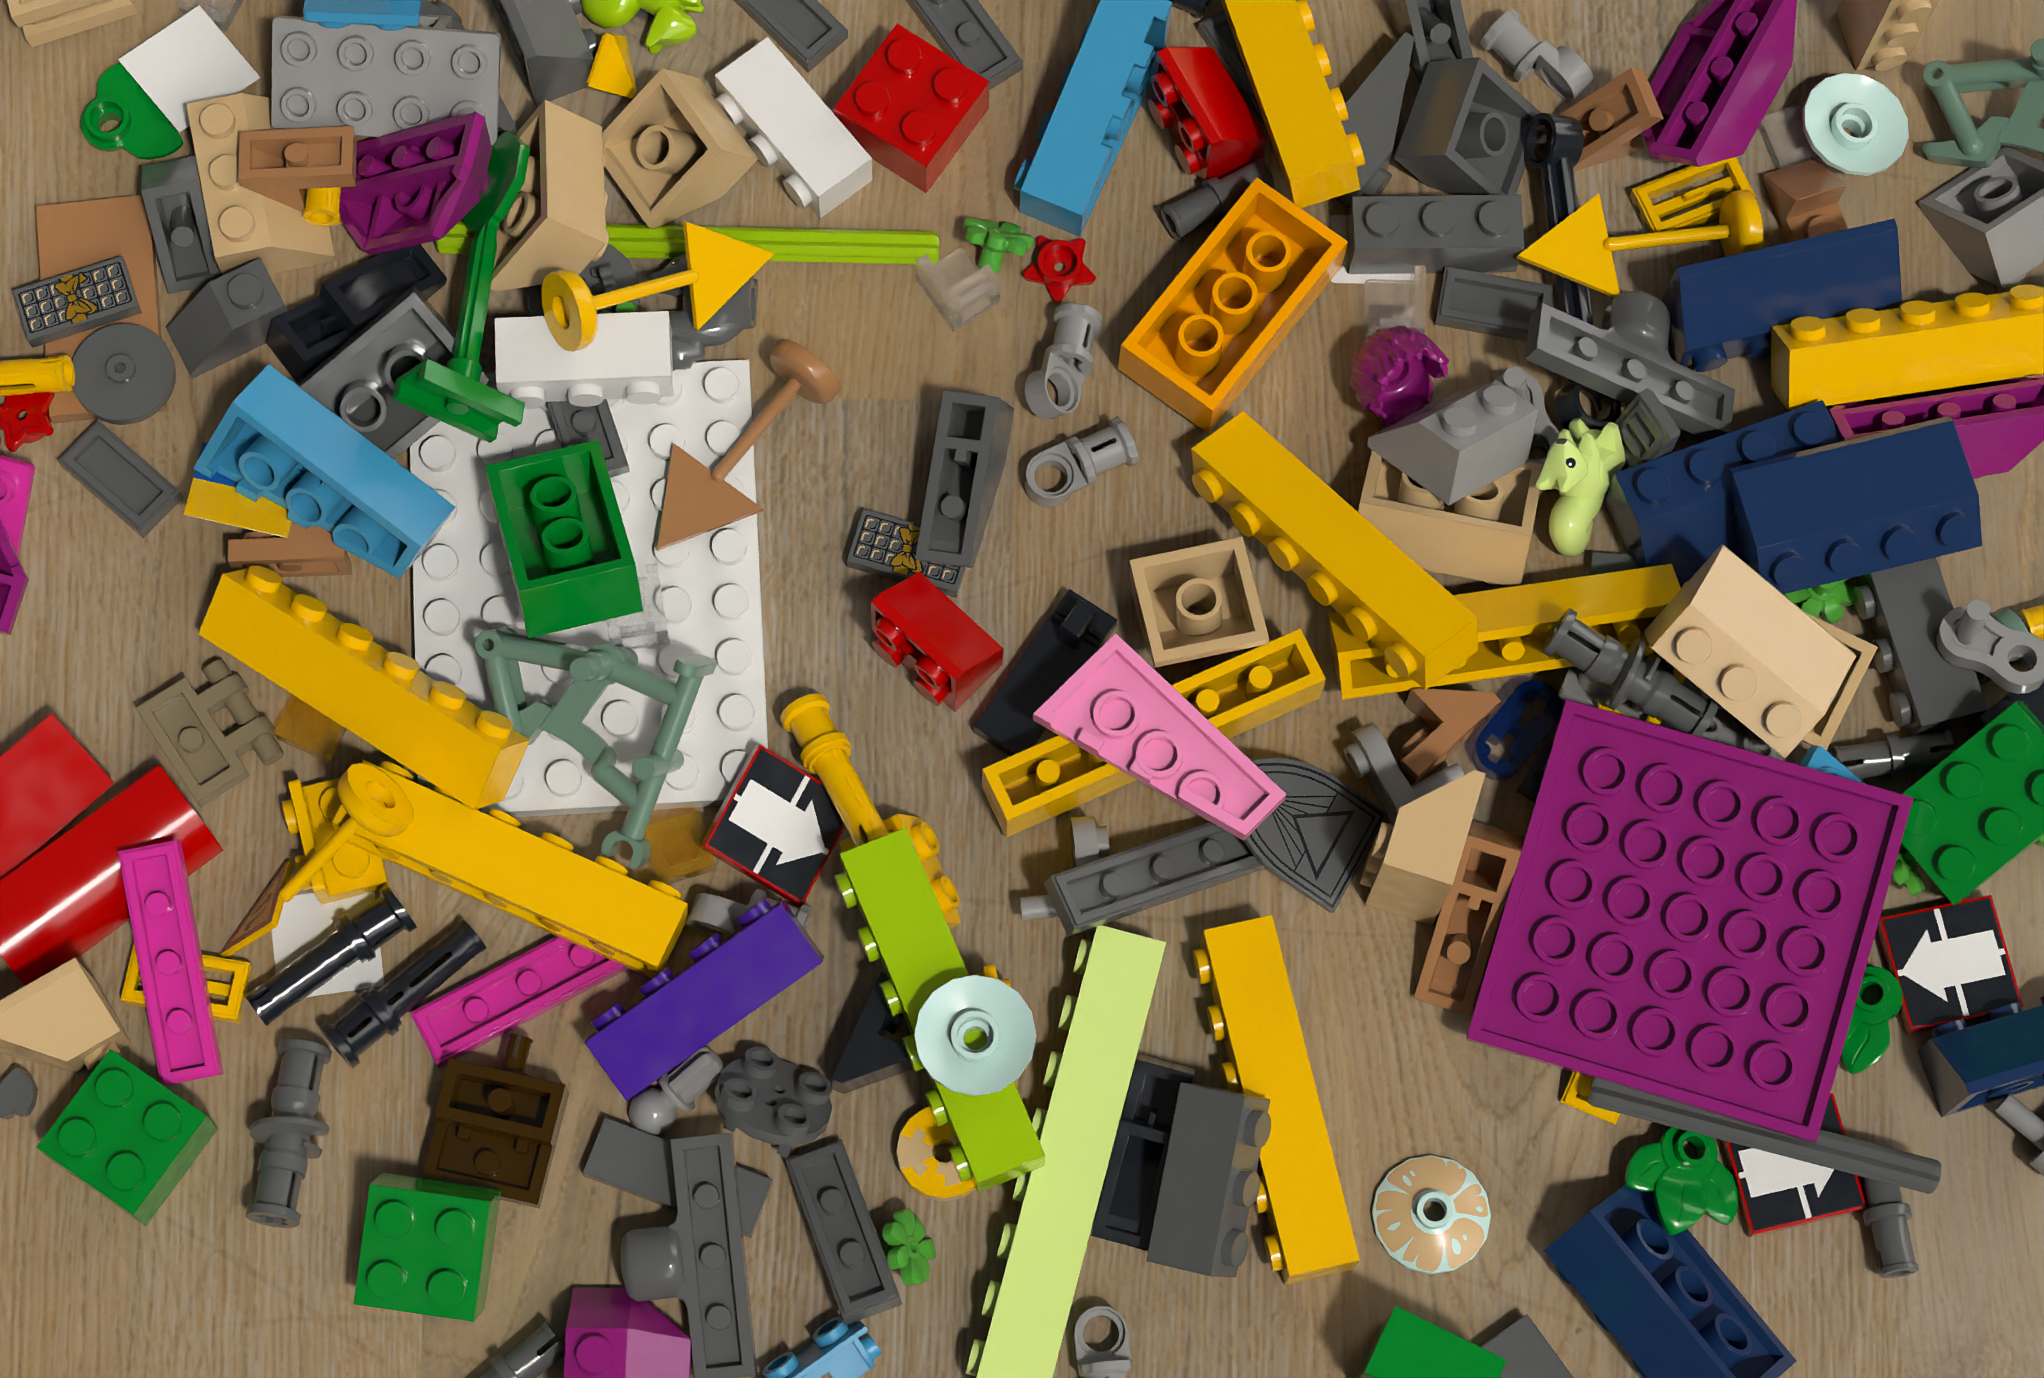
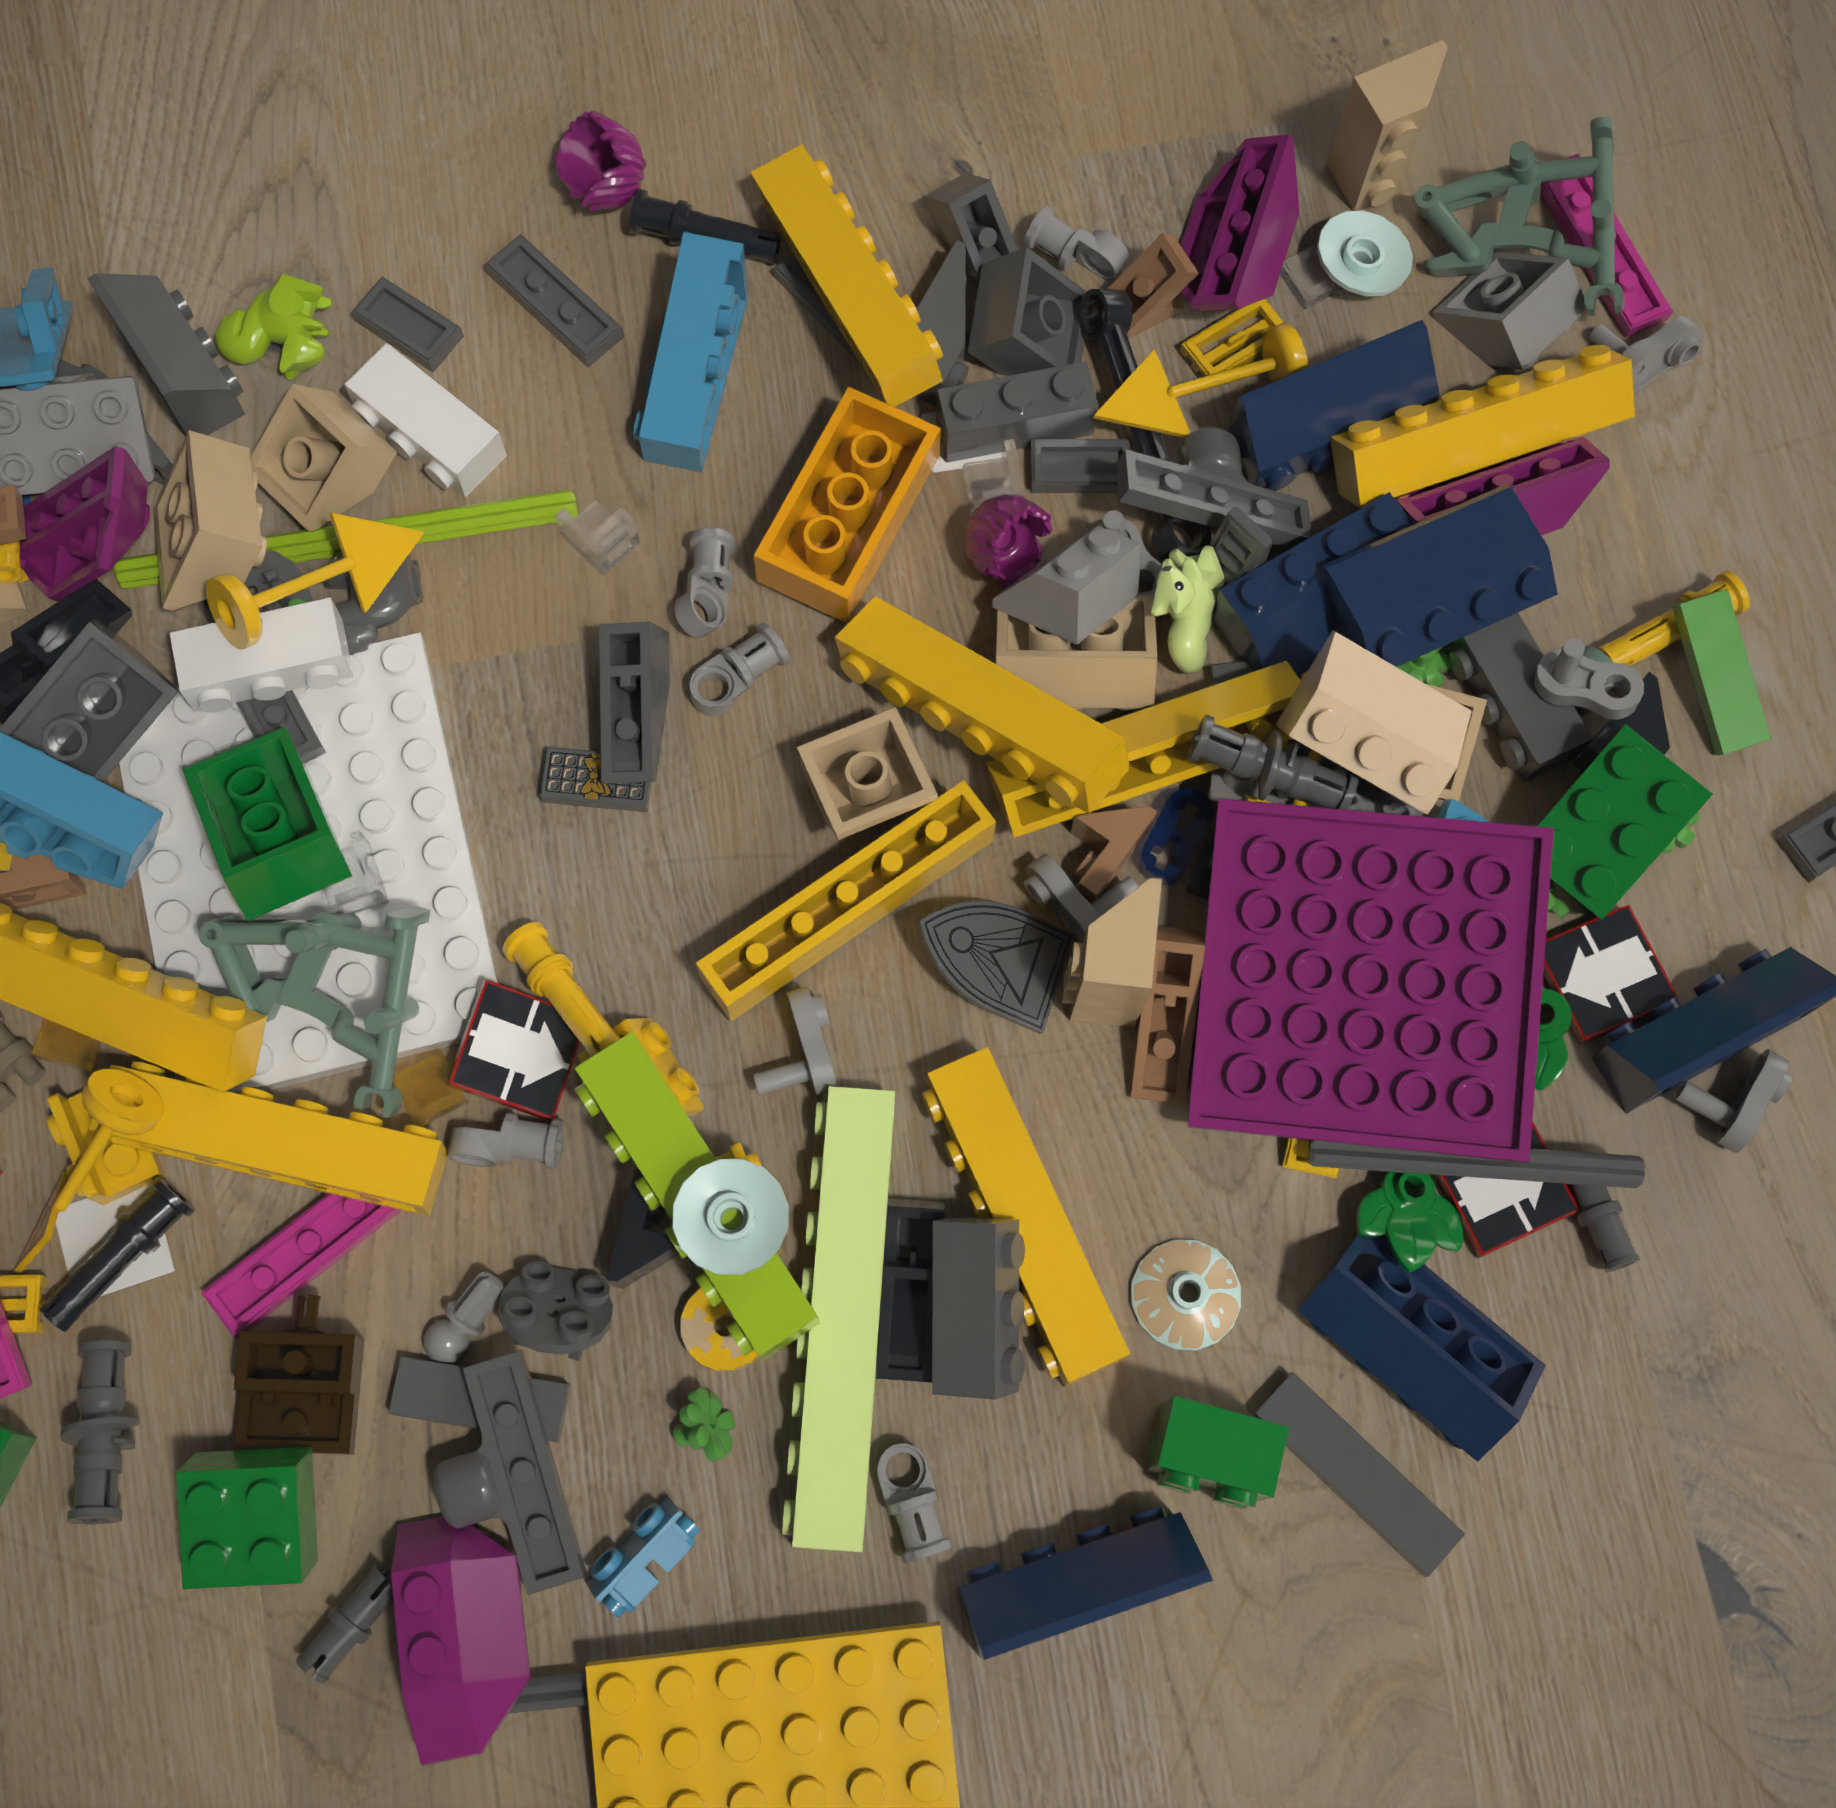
camera: 10 degrees left, 0 degrees up
black pin [319,920,487,1068] -> none
green piece [393,130,530,443] -> none
dark purple brick [584,899,824,1101] -> none
yellow slope [587,33,637,99] -> none
medium nougat piece [657,339,841,551] -> none
dark grey tile [785,1139,902,1325] -> none
red brick [833,23,990,193] -> none
red slope [871,572,1004,712] -> none
bright green plant [962,217,1034,273] -> none
black hinge [974,589,1118,756] -> none
red plate [1023,236,1096,304] -> none
bright pink wing [1033,633,1286,841] -> none
dark grey tile [1044,822,1266,936] -> none
red slope [1148,47,1267,184] -> none
dark grey pin [1161,158,1275,240] -> none
medium nougat slope [1761,158,1848,242] -> none
dark grey pin [1832,728,1955,780] -> none

